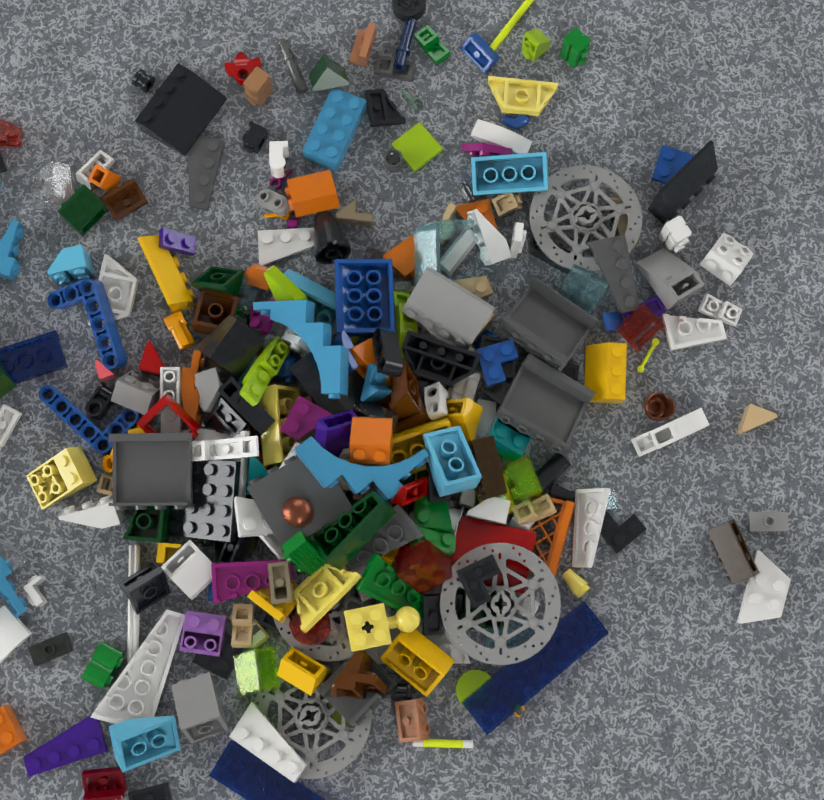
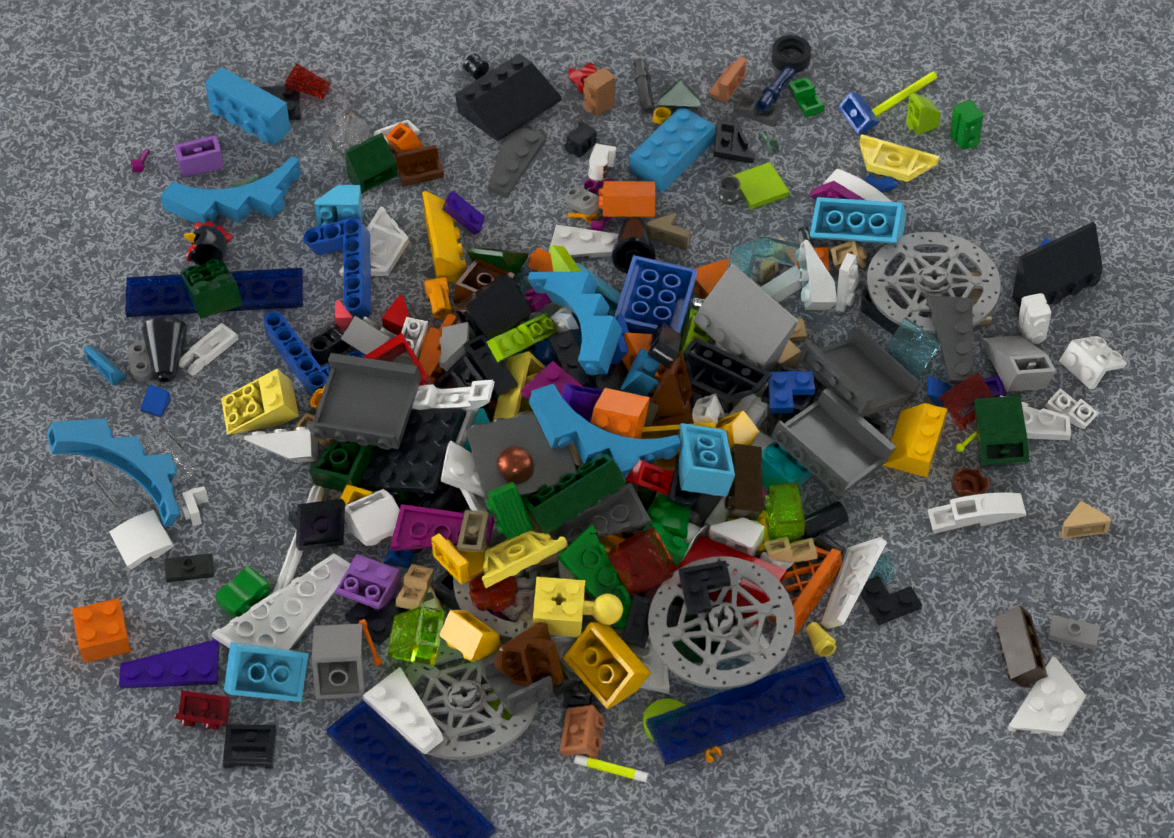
camera: 20 degrees right, 25 degrees down
none -> orange hinge [359,619,382,666]
none -> yellow plate [652,107,671,126]
none -> dark green slope [974,396,1030,468]

